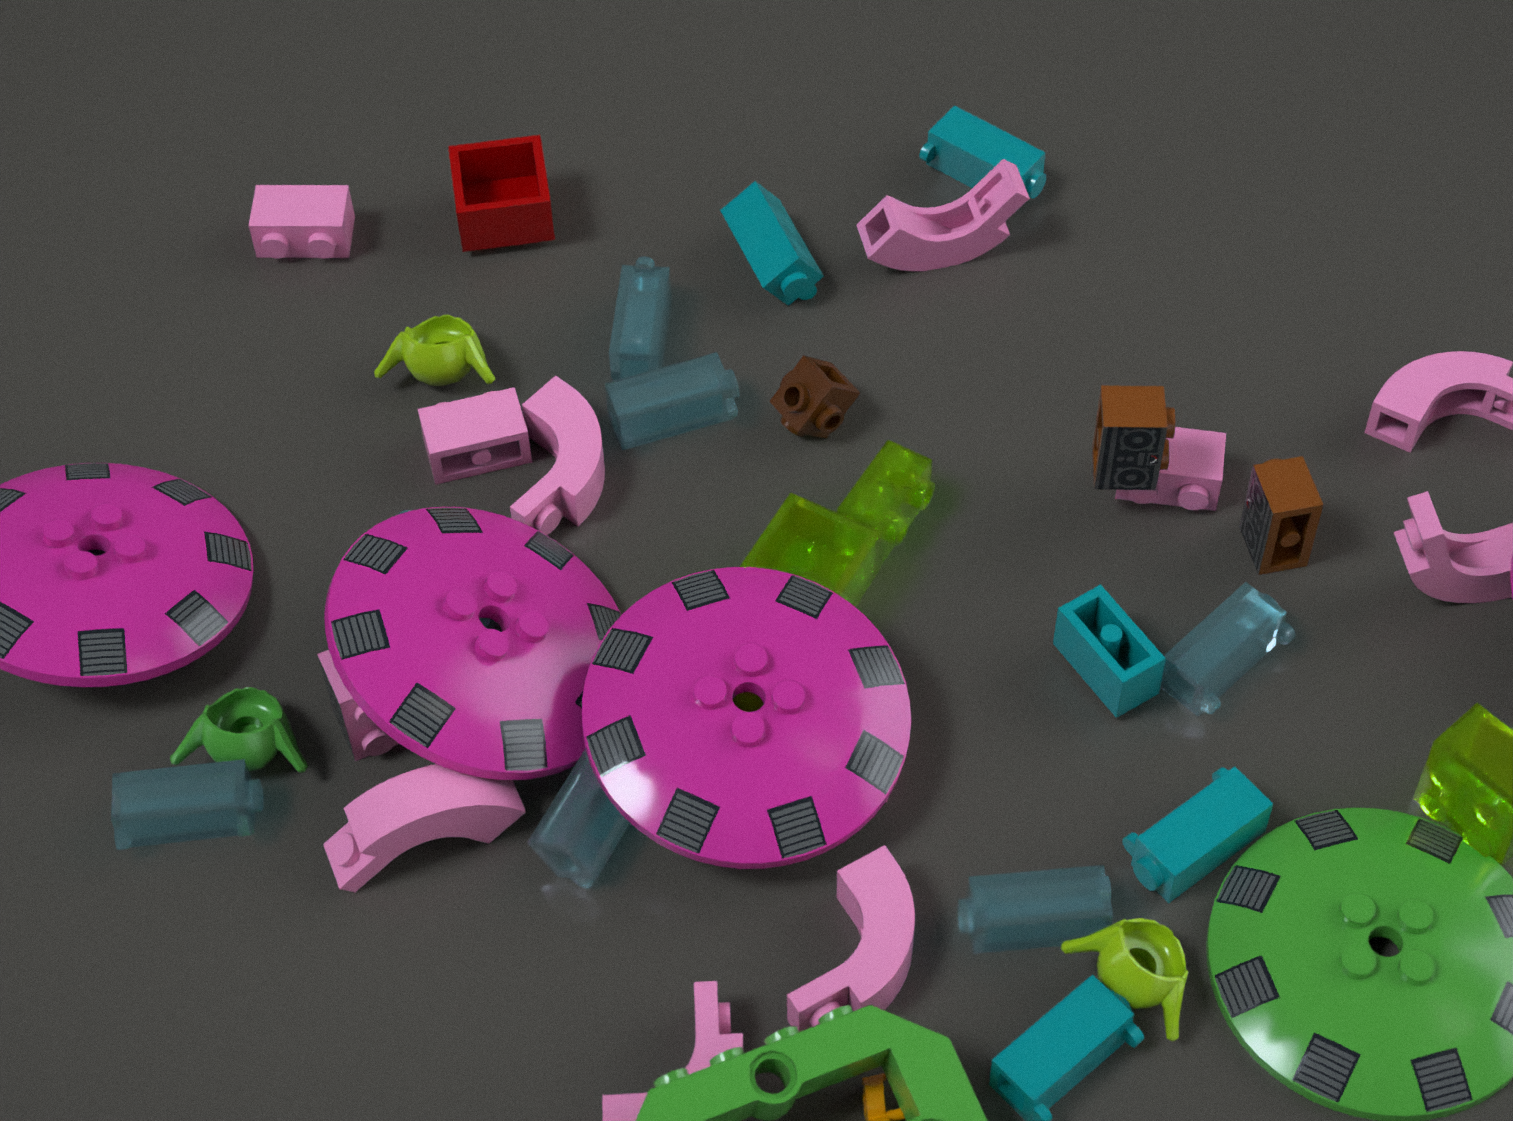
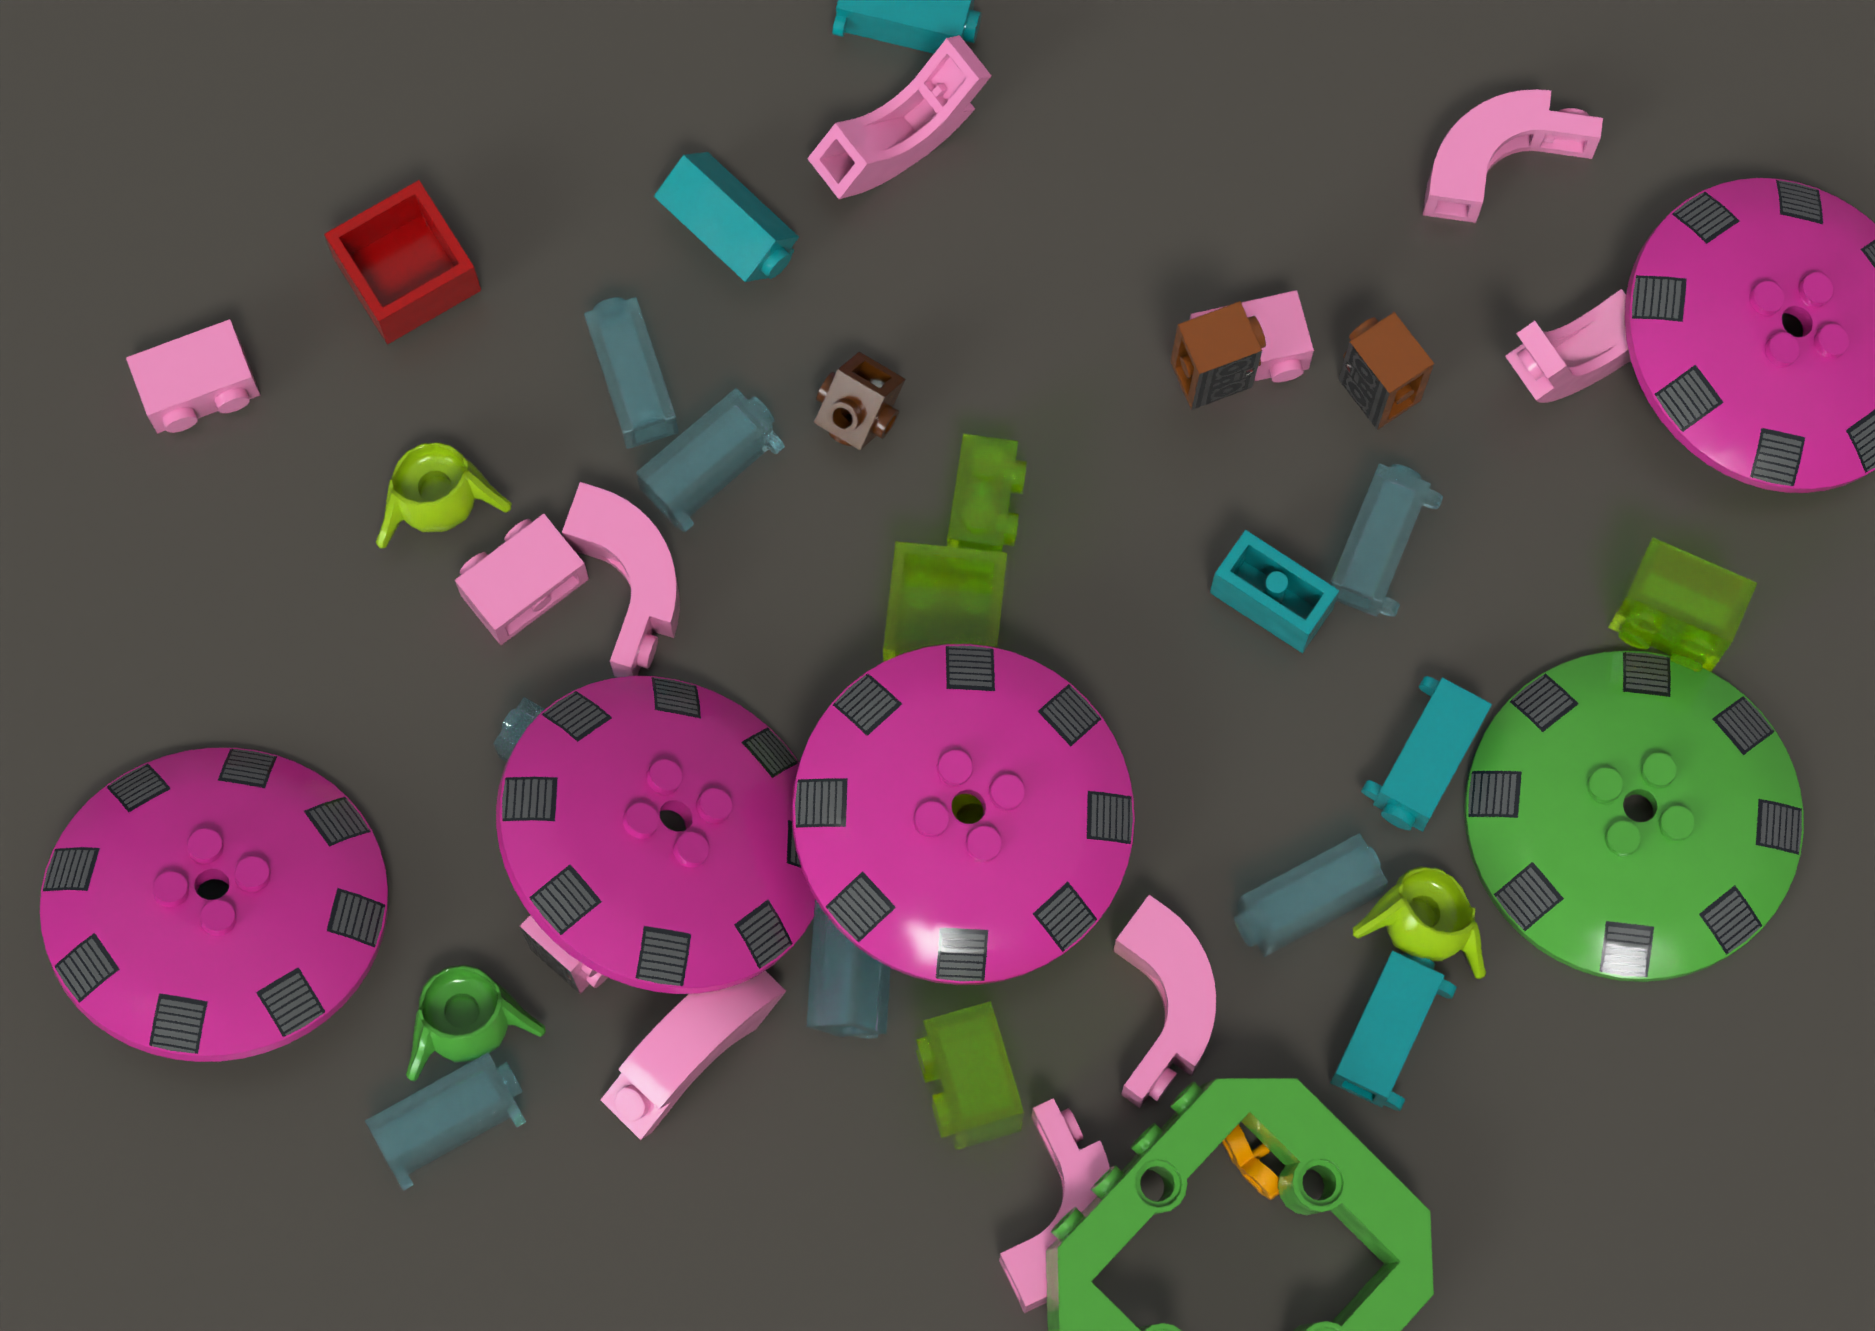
camera: 25 degrees left, 20 degrees up
none -> clear neon green piece [915,1001,1024,1150]

